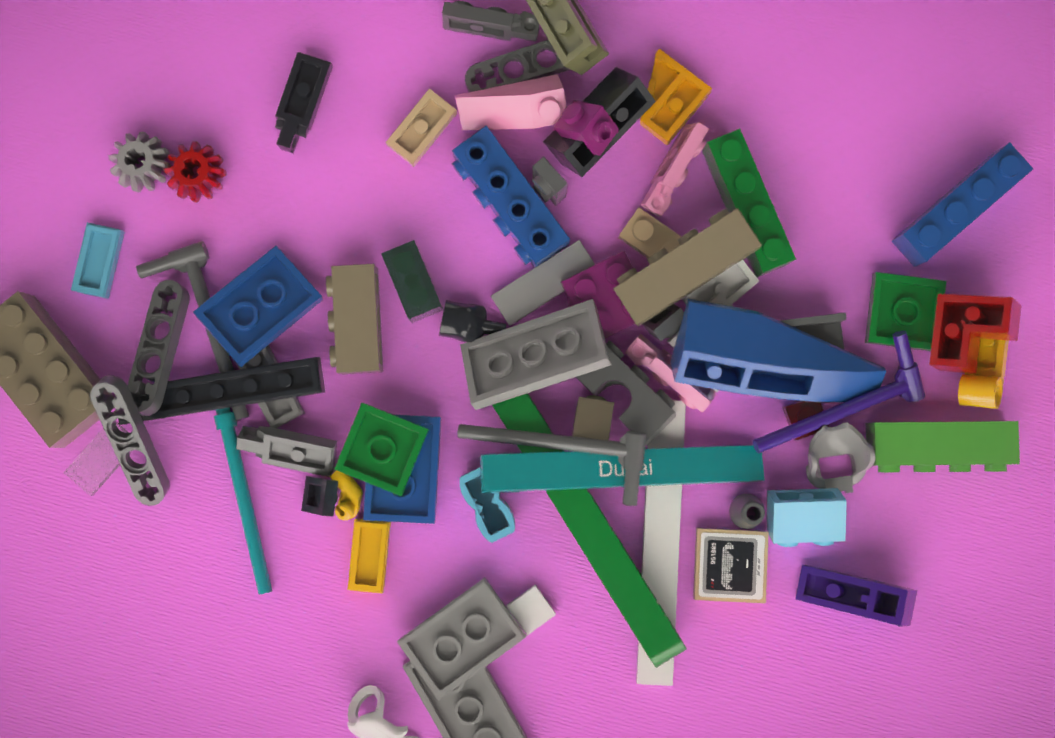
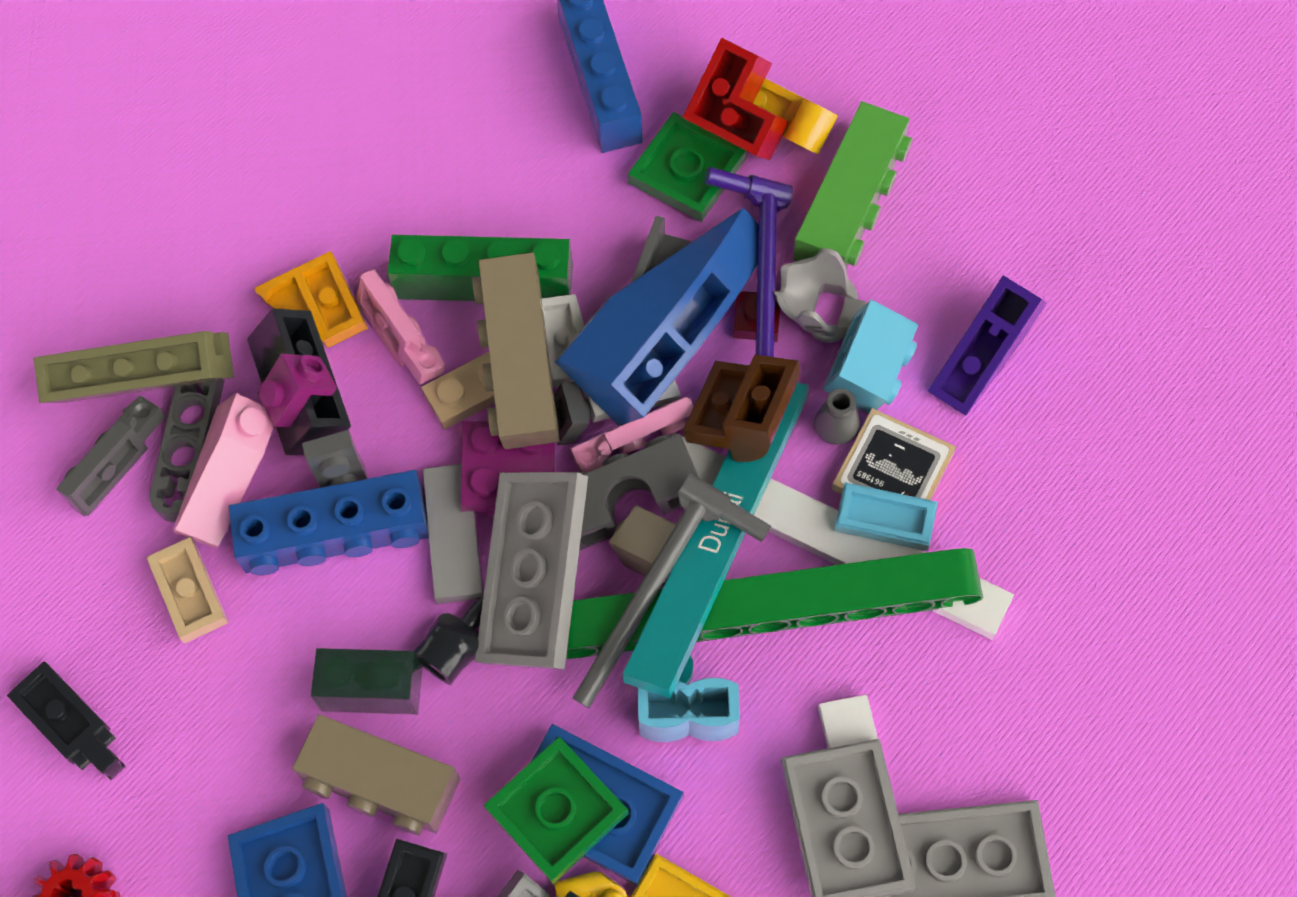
camera: 65 degrees left, 20 degrees down
none -> reddish brown brick [683,354,800,462]
none -> medium azure tile [834,482,938,551]

